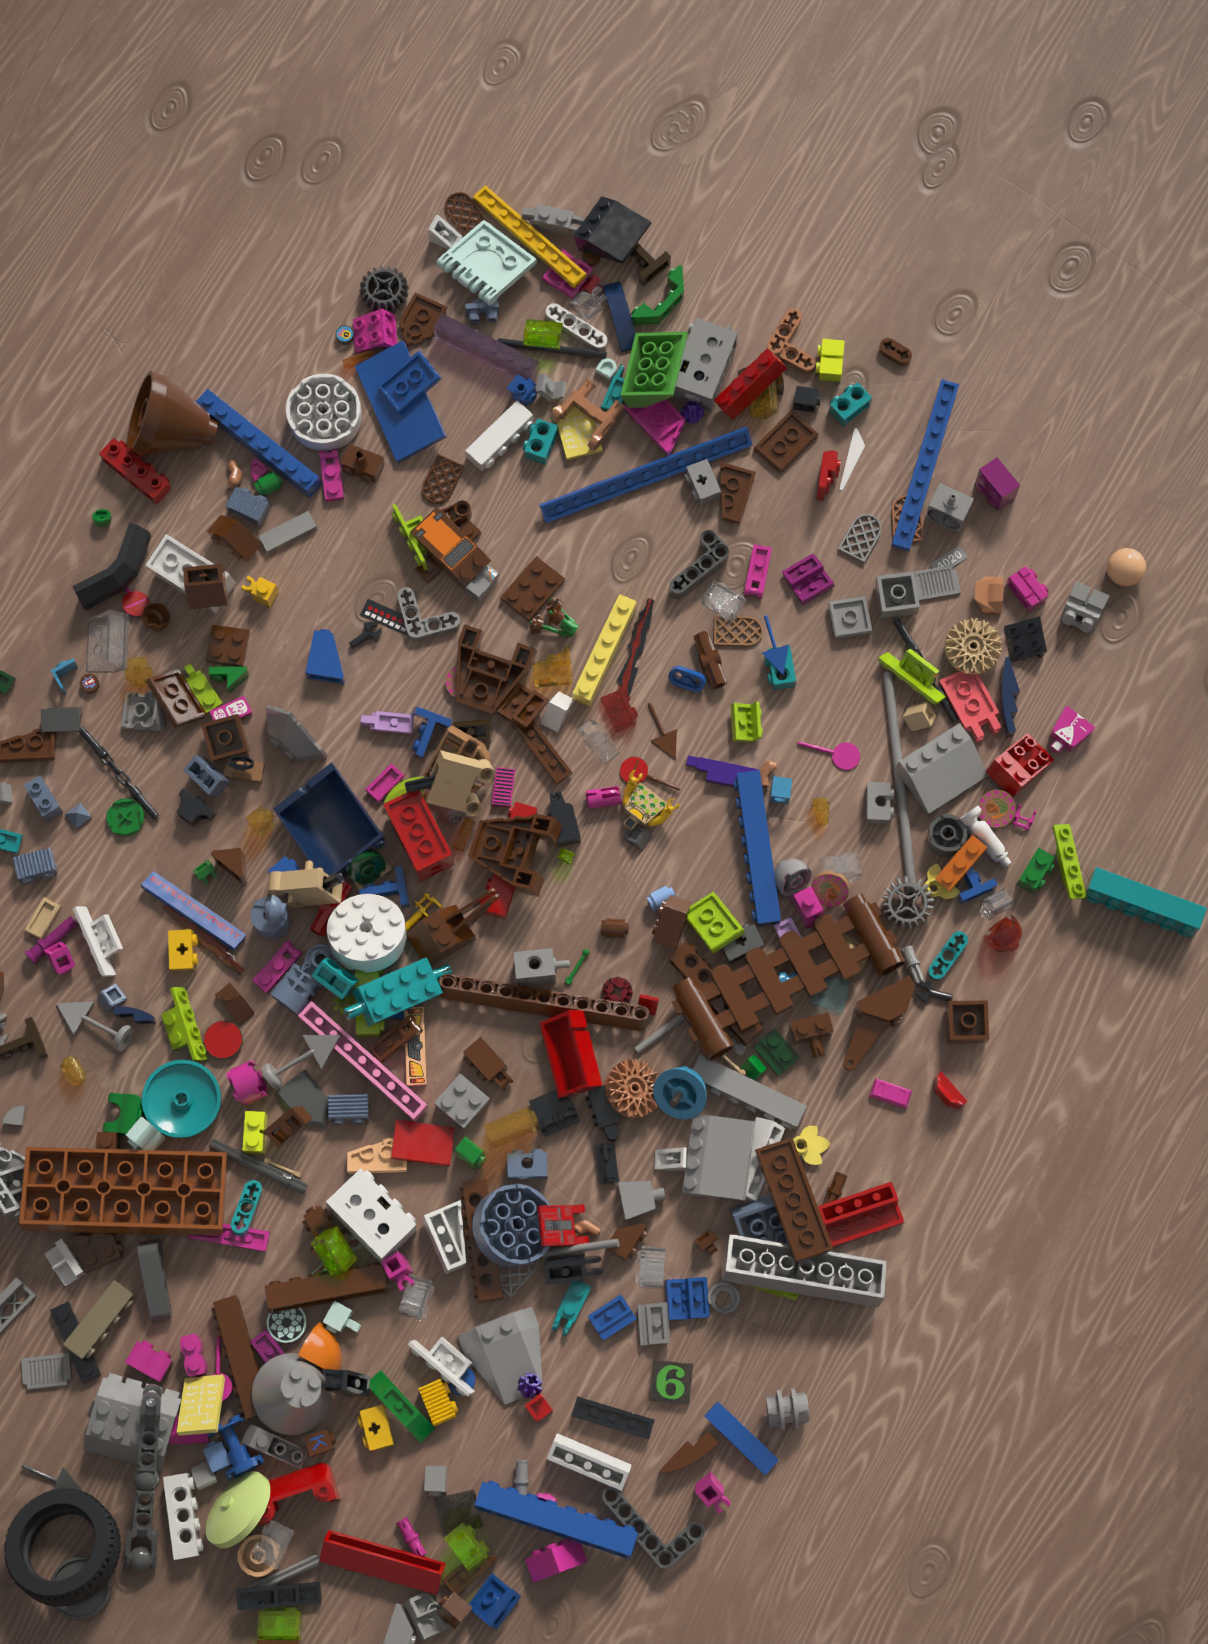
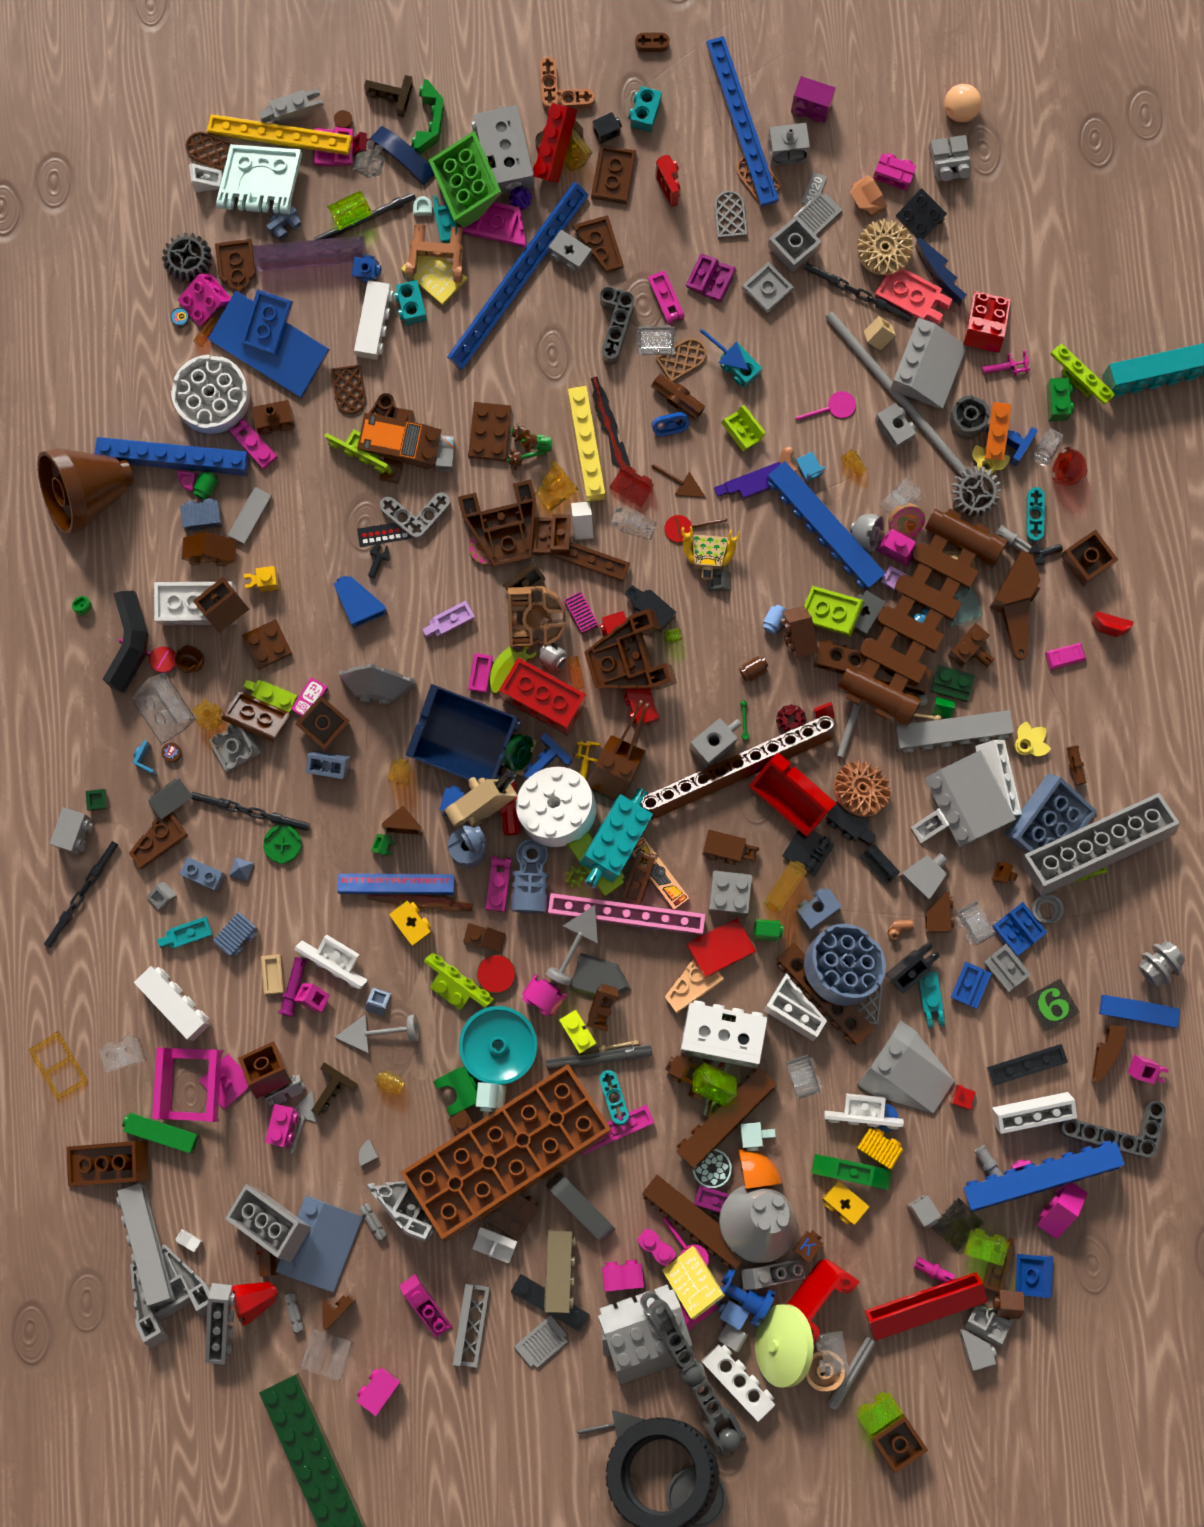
camera: 35 degrees left, 5 degrees up
red brick [99,438,171,505] -> none
dark blue slope [114,1006,156,1024] -> none
black brick [176,789,215,827] -> none
green slope [209,667,249,694] -> none
medium nougat piece [224,756,265,783] -> none
nougat arm [227,460,243,488] -> none
black slope [236,1581,322,1610] -> none
teal brick [311,957,359,1000] -> none
black hinge [321,1369,370,1397] -> none
sand blue brick [328,1094,369,1125] -> none
dark pink brick [381,1251,415,1292] -> none
tan piece [405,750,495,816] -> none
blue bracket [411,706,452,758] -> none
dark purple gear [517,1373,543,1399] -> none
light grey bracket [536,374,567,402] -> none
red flag [537,1204,589,1246] -> none
light grey bar [542,1239,619,1258] -> none
white beam [546,303,607,351] -> none
black slope [573,196,652,264] -> none
dark pink arm [585,786,622,809] -> none
dark azure piece [653,1066,707,1119] -> none
reddish brown tile [755,1137,834,1263] -> none
neon yellow piece [815,339,845,382] -> none
red slope [818,1181,905,1248] -> none
white sticker [840,428,865,490] -> none
lime bracket [878,649,945,705] -> none
white piece [960,806,1011,868] -> none
tile [978,789,1016,828] -> none
dark pink torso [1050,706,1096,754] -> none

